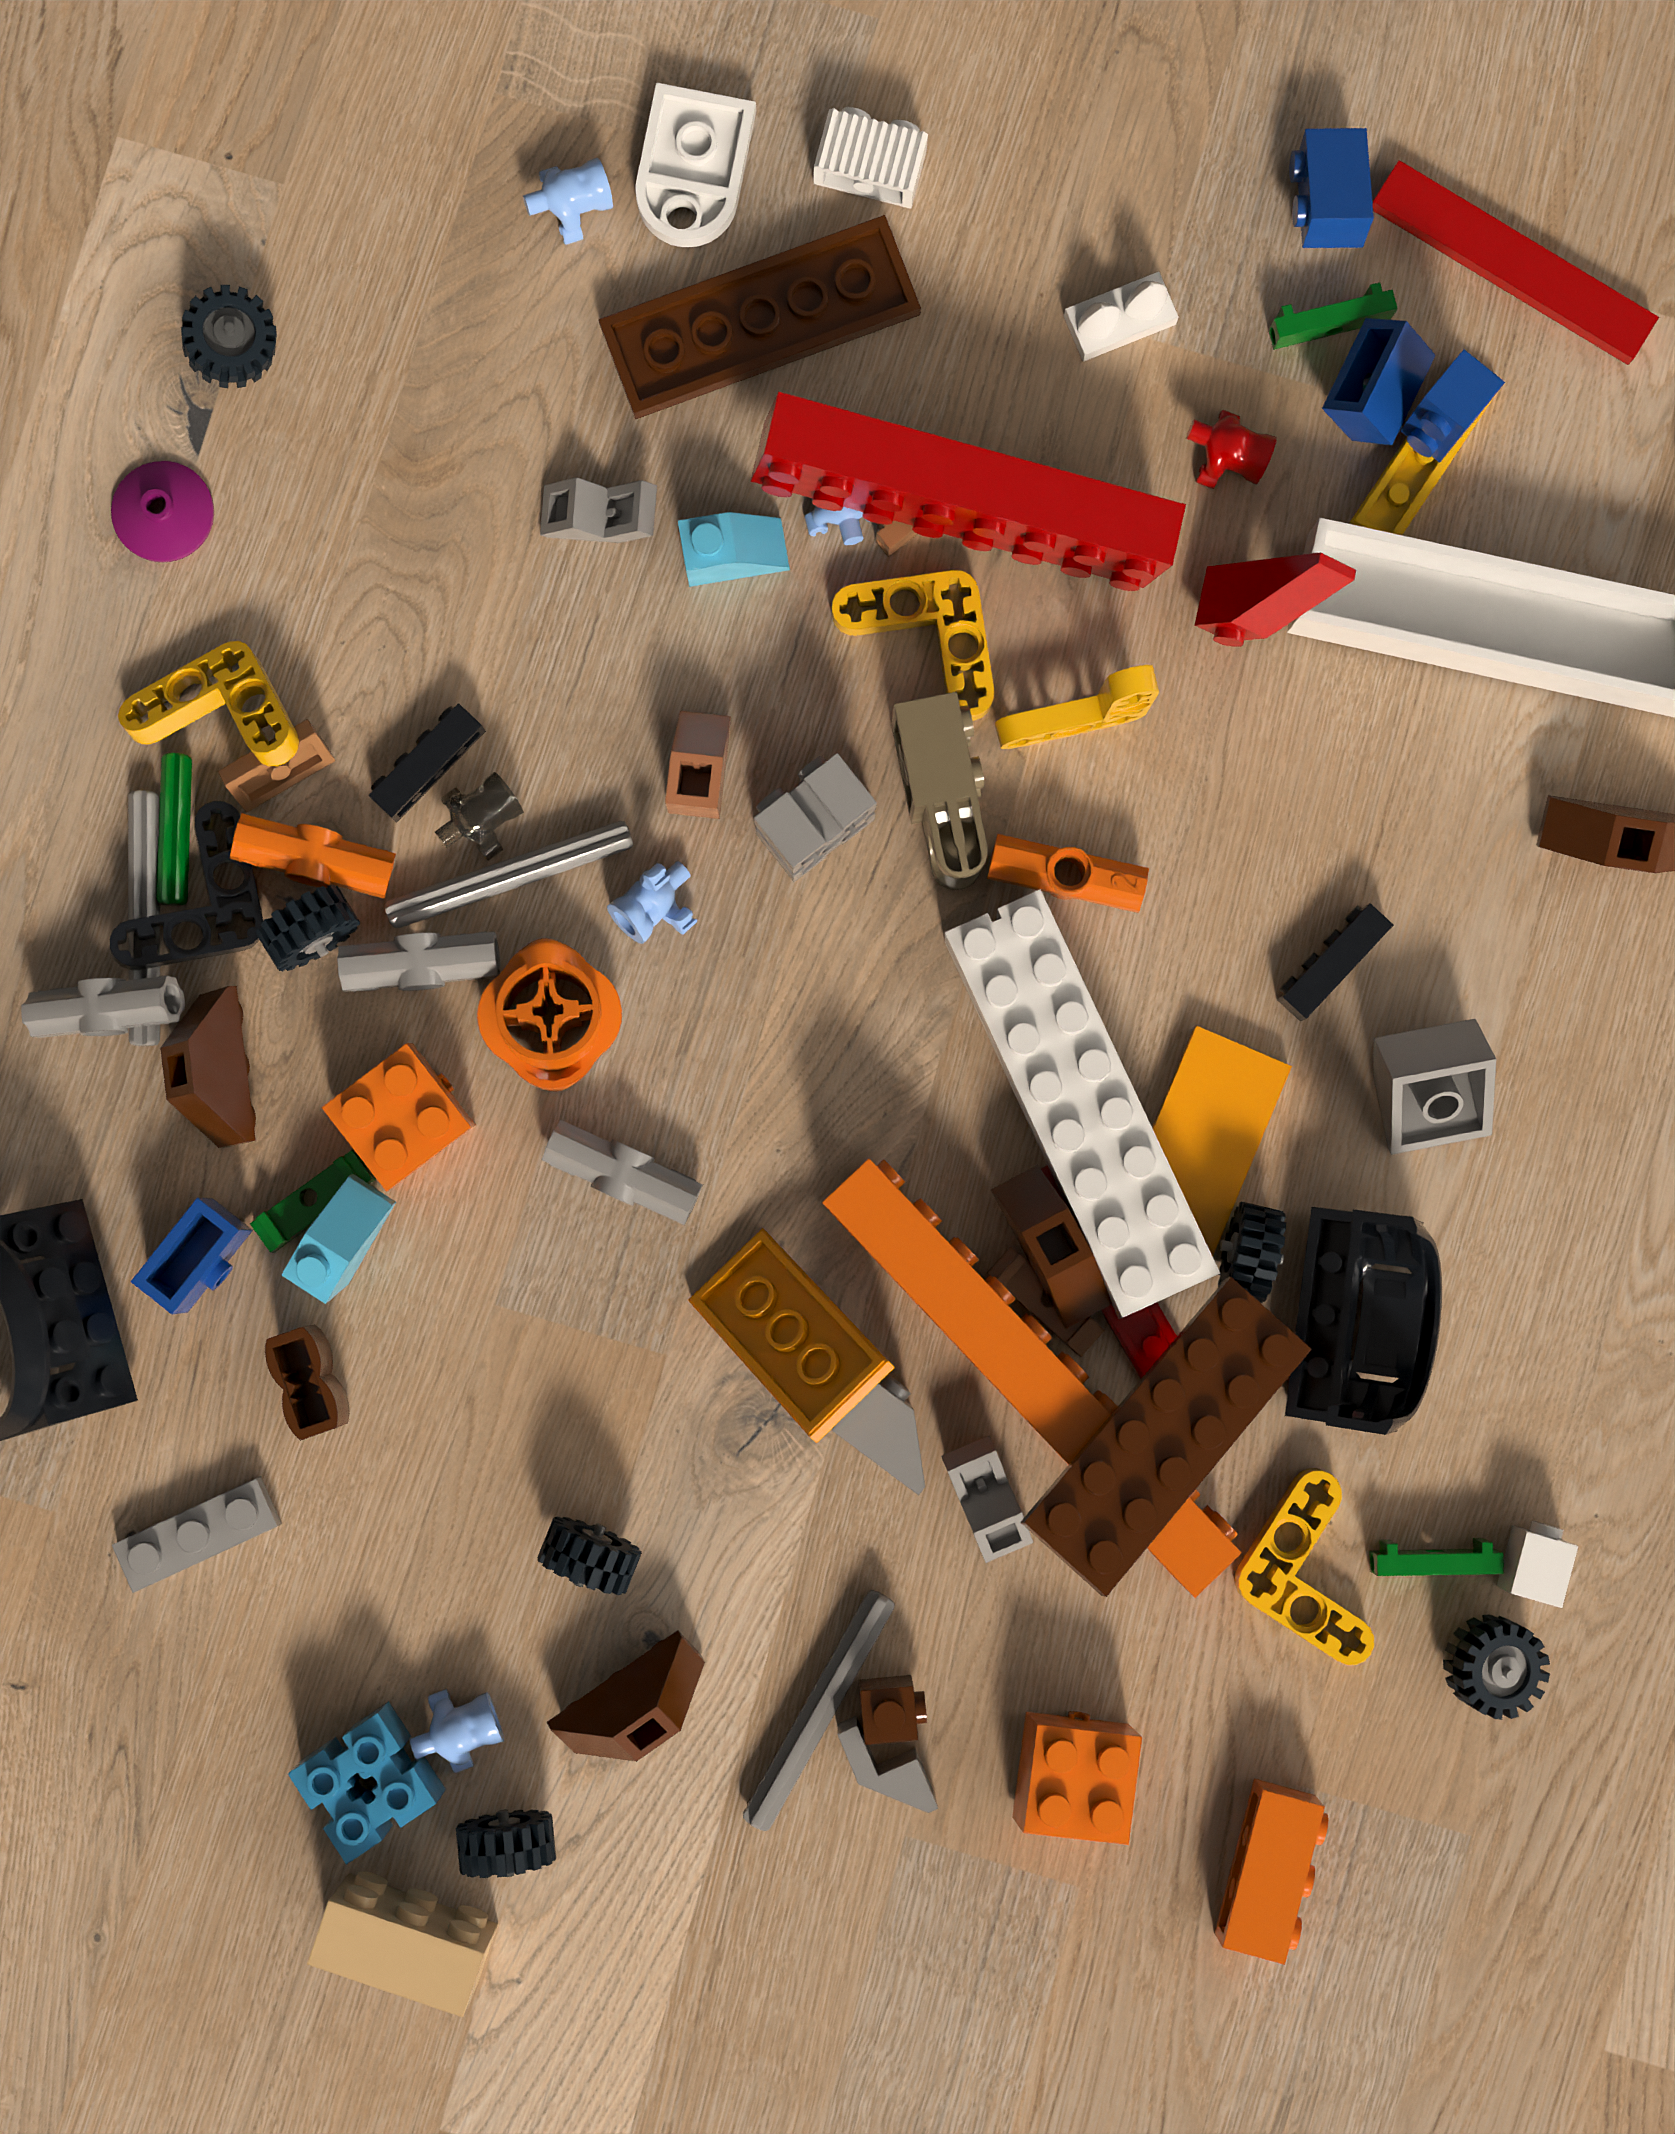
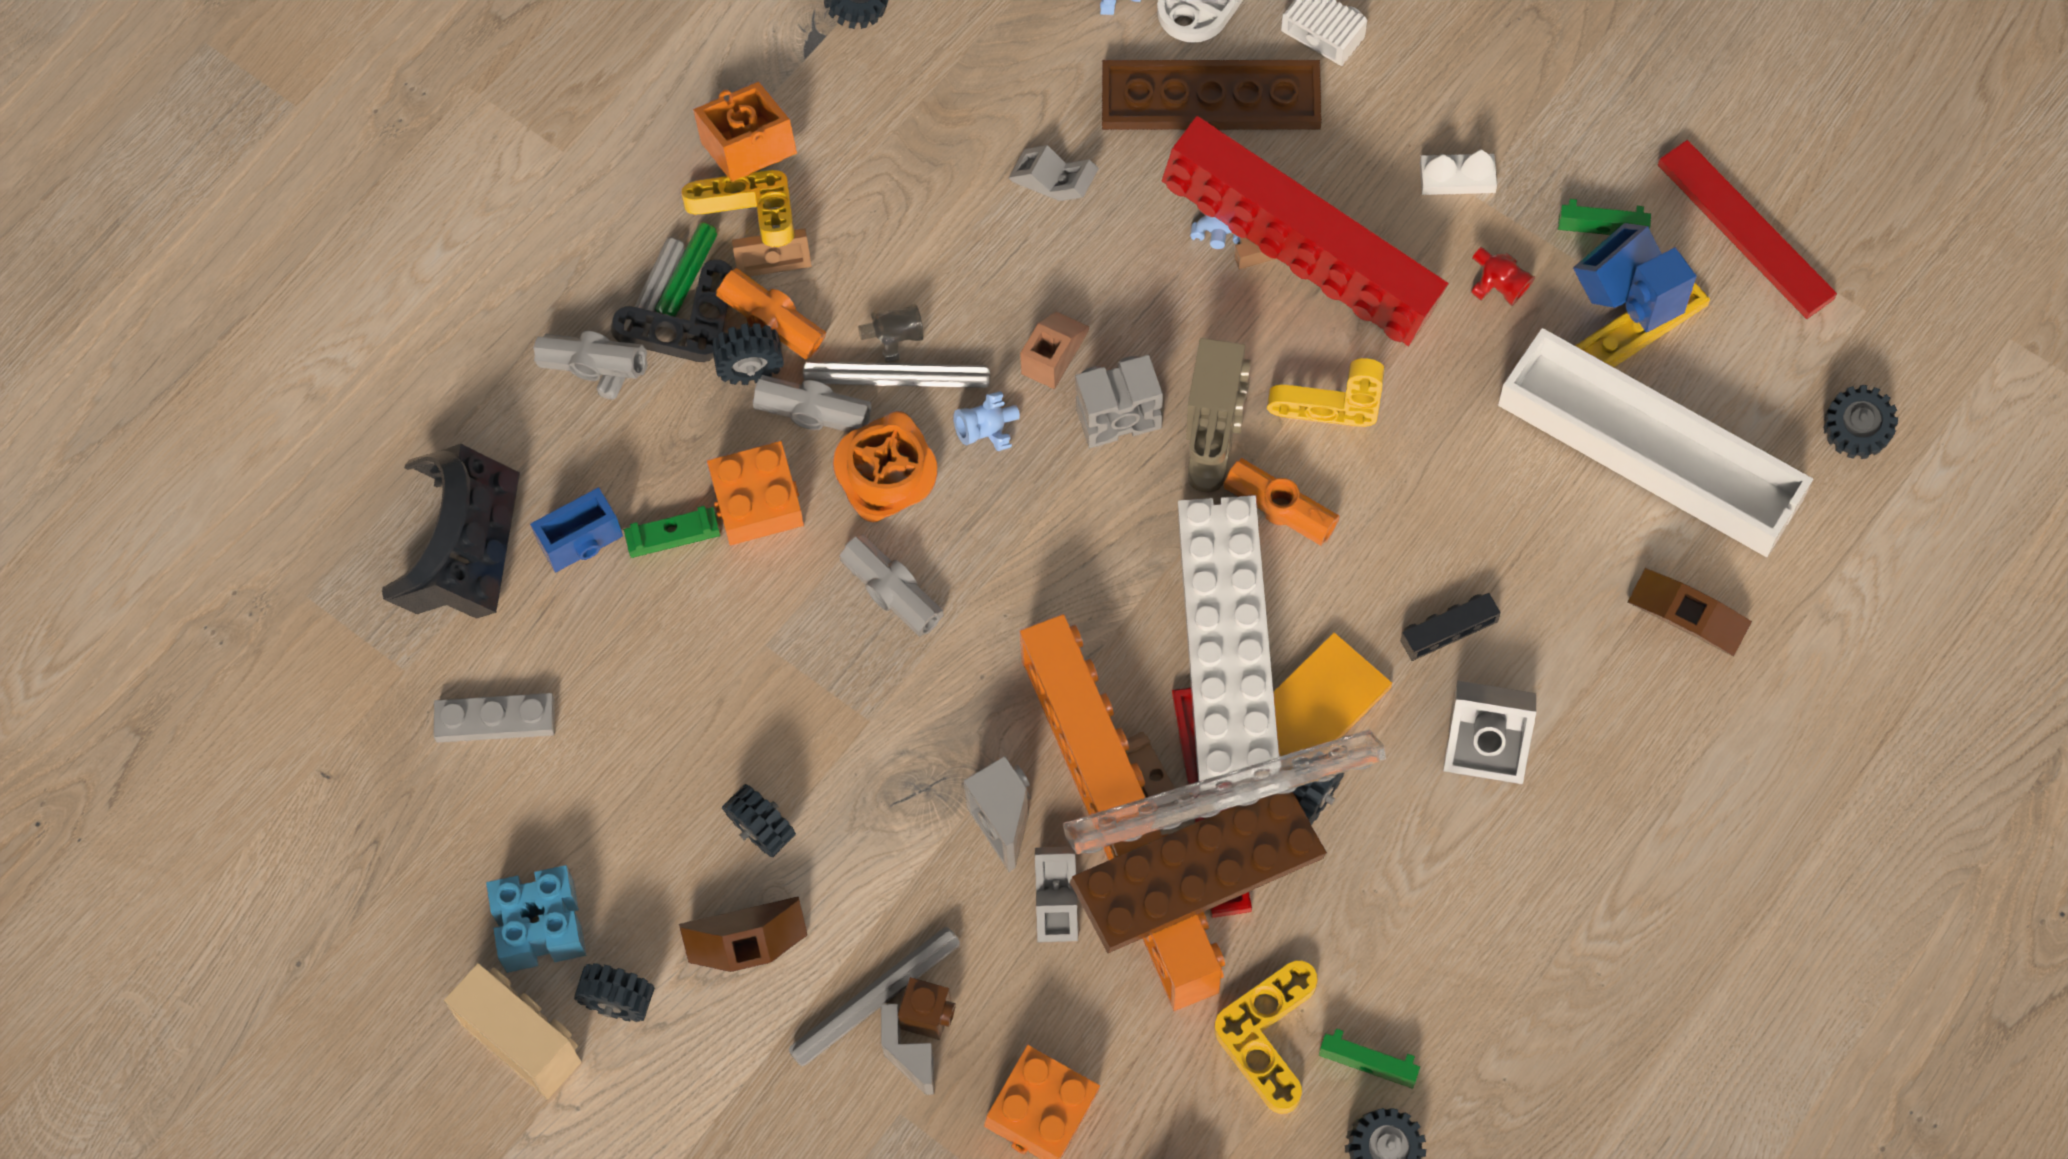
camera: 30 degrees right, 20 degrees down
magenta dish [111,461,214,563] -> none
reddish brown slope [160,986,256,1148] -> none
reddish brown brick [265,1324,350,1441] -> none
medium azure slope [282,1174,396,1304] -> none
black piece [368,703,486,823] -> none
light blue piece [410,1689,504,1773] -> none
medium azure slope [678,512,790,587] -> none
light orange tile [688,1228,895,1443] -> none
yellow beam [832,570,994,721] -> none
reddish brown slope [991,1165,1112,1329] -> none
red slope [1194,552,1356,647] -> none
black piece [1285,1207,1442,1435] -> none
blue brick [1289,128,1374,248] -> none
white brick [1497,1521,1578,1608] -> none
none -> orange brick [693,81,797,182]
none -> clear plate [1063,729,1386,855]

